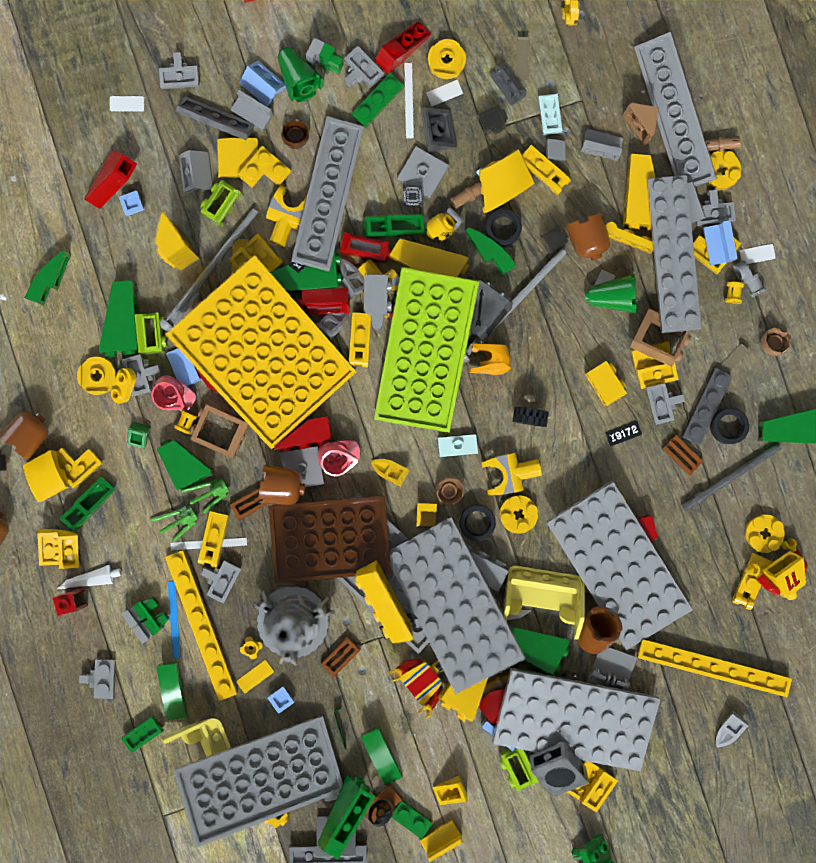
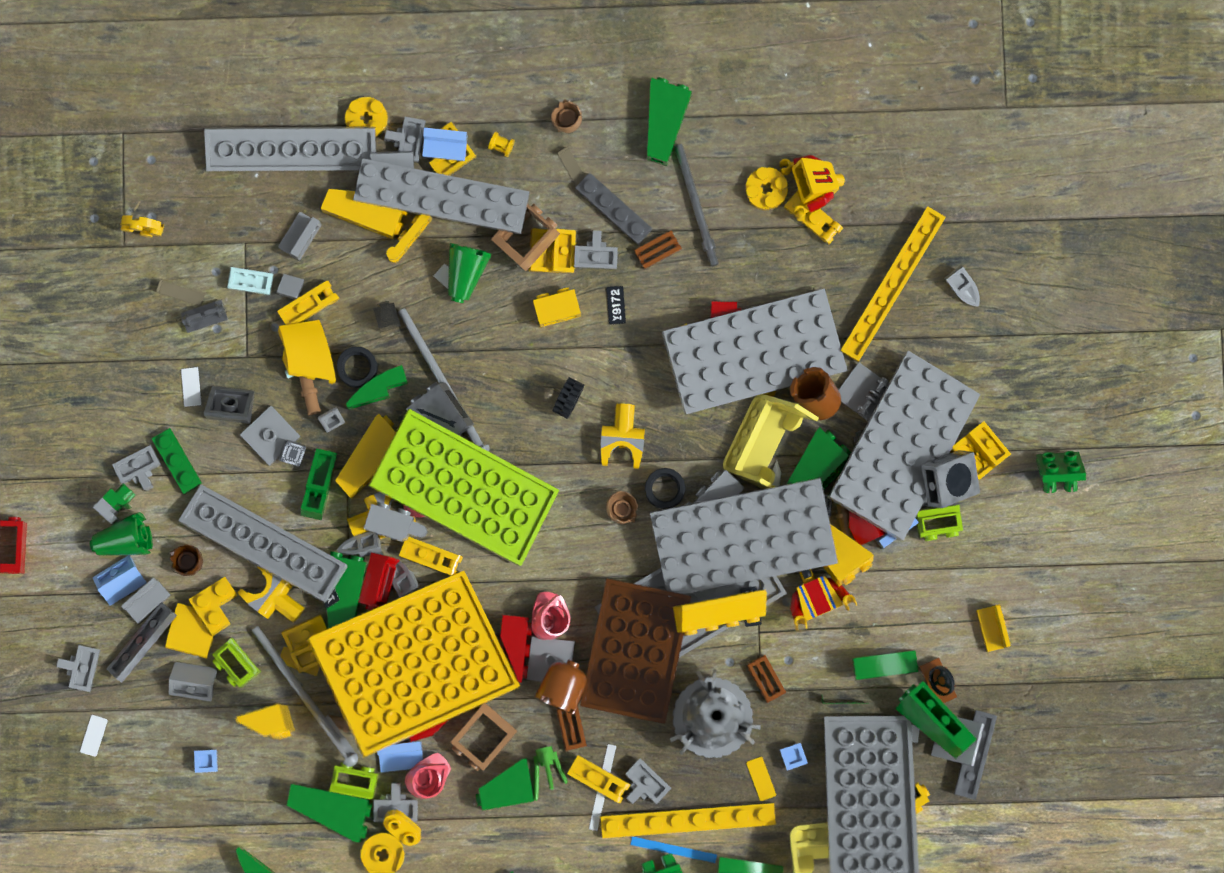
camera: 80 degrees left, 5 degrees down
red slope [84,150,137,209] -> none
green slope [126,422,151,449] -> none
bright green plant [150,506,198,542] -> none
yellow bush [174,410,197,434] -> none
yellow plate [240,636,263,659] -> none
red window [340,232,392,263] -> none
yellow plate [371,459,410,487] -> none
red slope [375,21,431,74] -> none
green plate [391,800,433,839] -> none
white sticker [404,63,414,138] -> none
yellow panel [416,503,437,526] -> none
yellow head [427,213,455,242] -> none
yellow plate [428,39,466,79] -> none
yellow slope [432,775,468,805] -> none
light aqua plate [438,434,478,457] -> none
light orange helmet [468,343,511,375] -> none
clear smoke brick [477,104,508,136] -> none
yellow plate [499,495,538,534] -> none
dark orange cylinder [566,212,610,261] -> none
medium nougat slope [622,103,659,146] -> none
medium nougat pin [706,136,741,152] -> none
black tyre [710,408,750,444] -> none
light grey connector [733,261,767,298] -> none
white sticker [740,244,776,264] -> none

